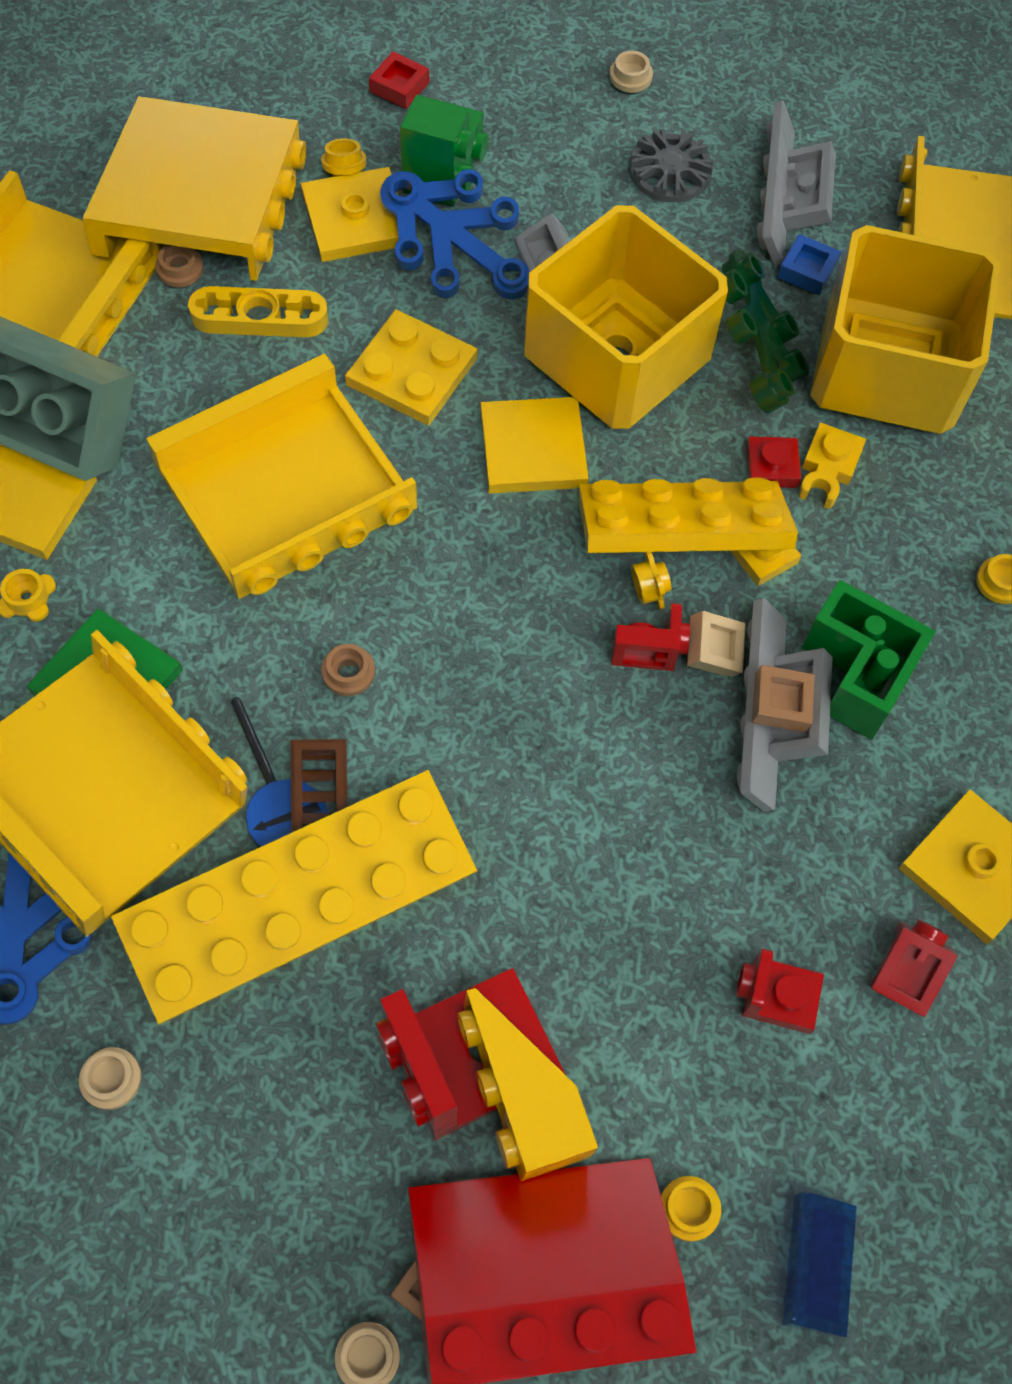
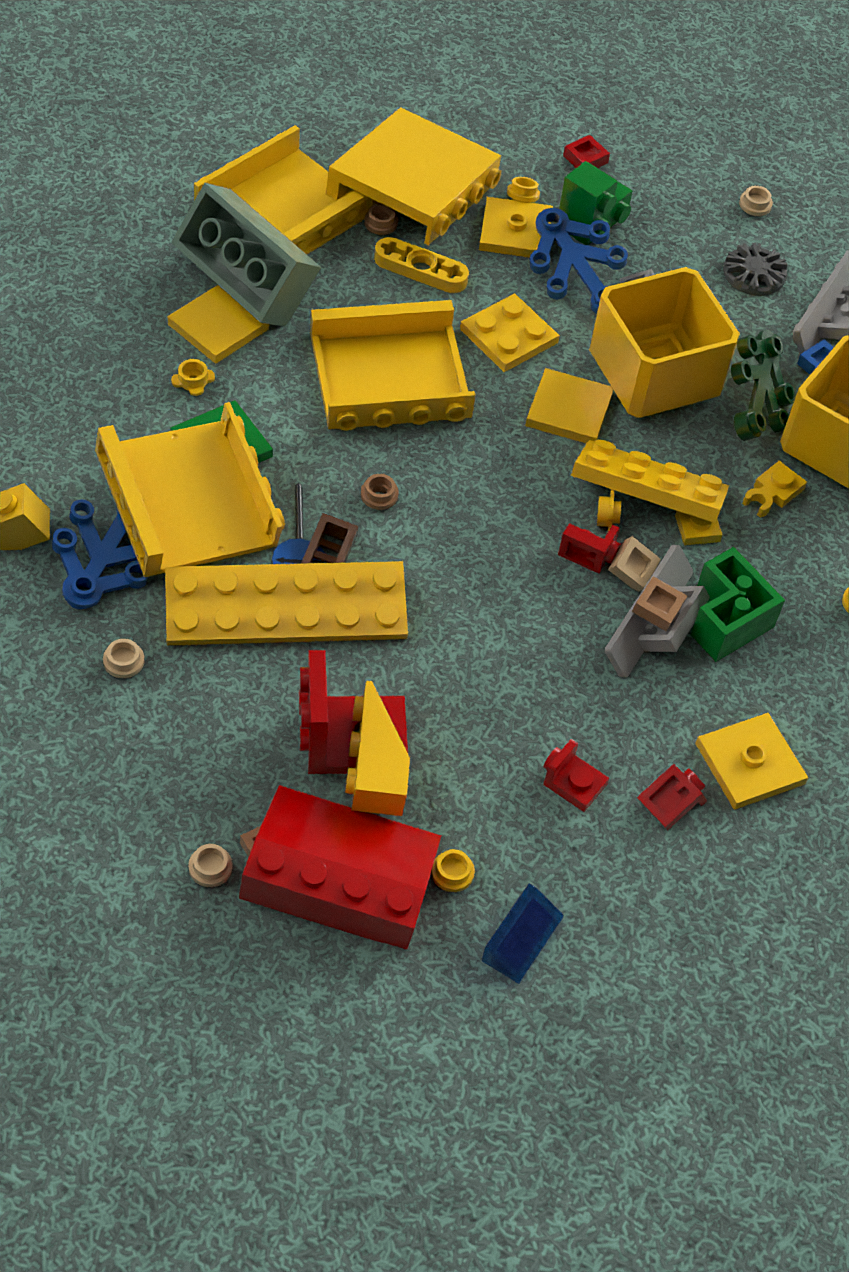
camera: 20 degrees right, 10 degrees down
red plate [746,436,801,488] -> none

